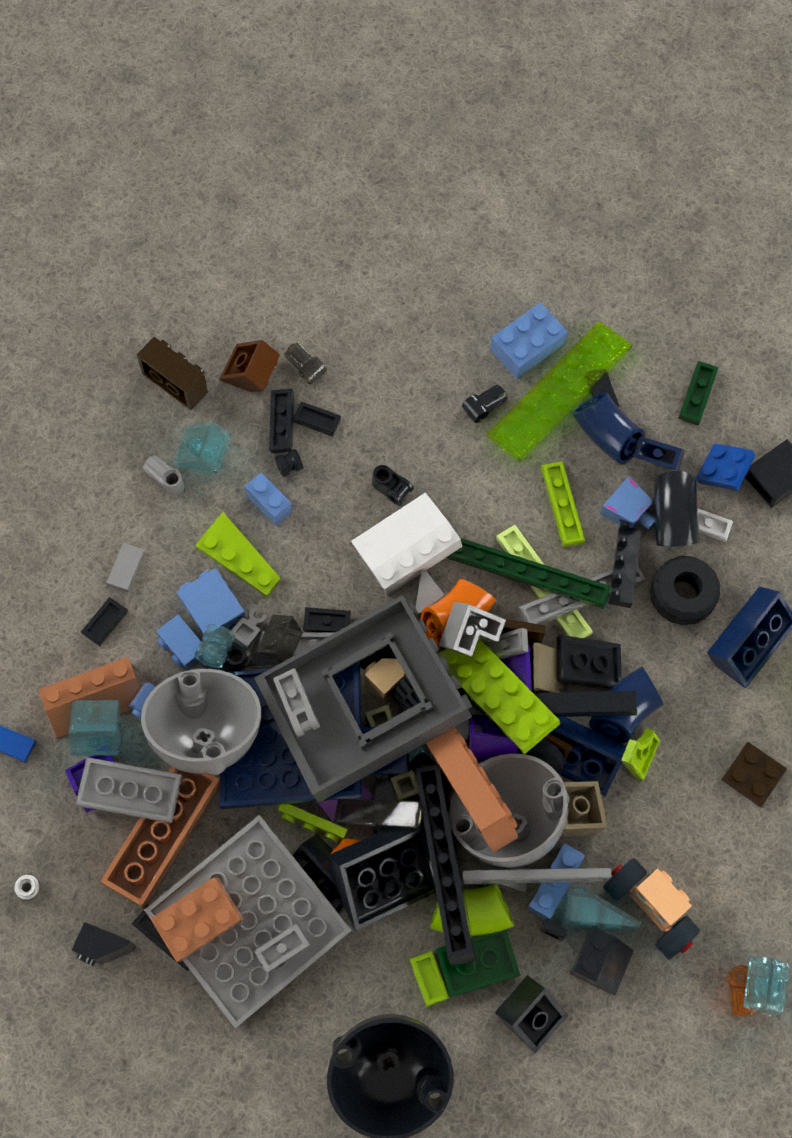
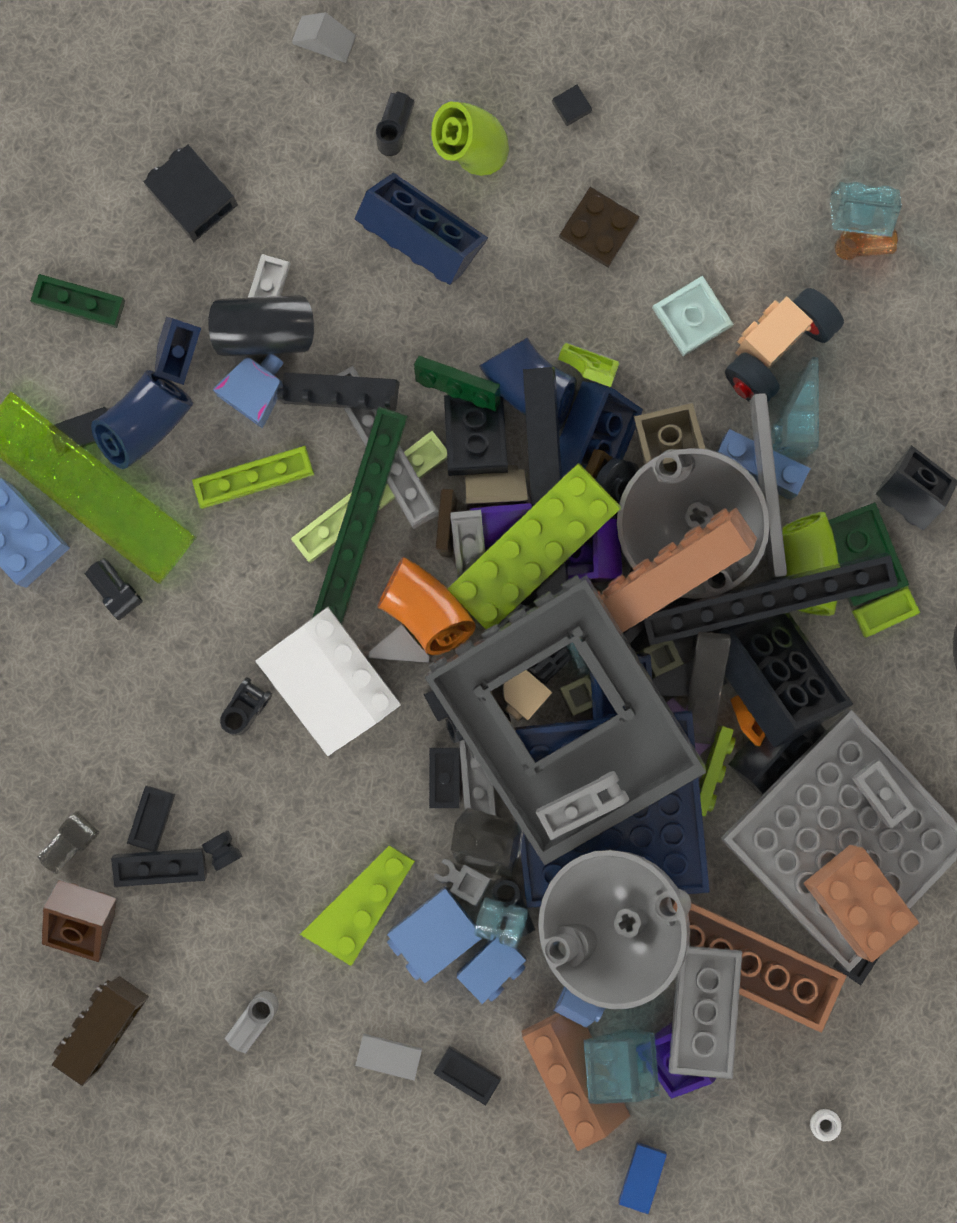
camera: 90 degrees left, 15 degrees up
black slope [72,922,136,967] -> none
clear light blue slope [172,421,232,475] -> none
medium blue brick [244,473,292,526] -> none
light grey brick [439,602,506,657] -> none
black tile [540,920,568,941] -> none
black slope [570,926,634,996] -> none
black tyre [650,556,720,625] -> none
blue plate [696,443,756,491] -> none
none -> dark green plate [414,355,500,411]
none -> light aqua tile [652,276,734,356]

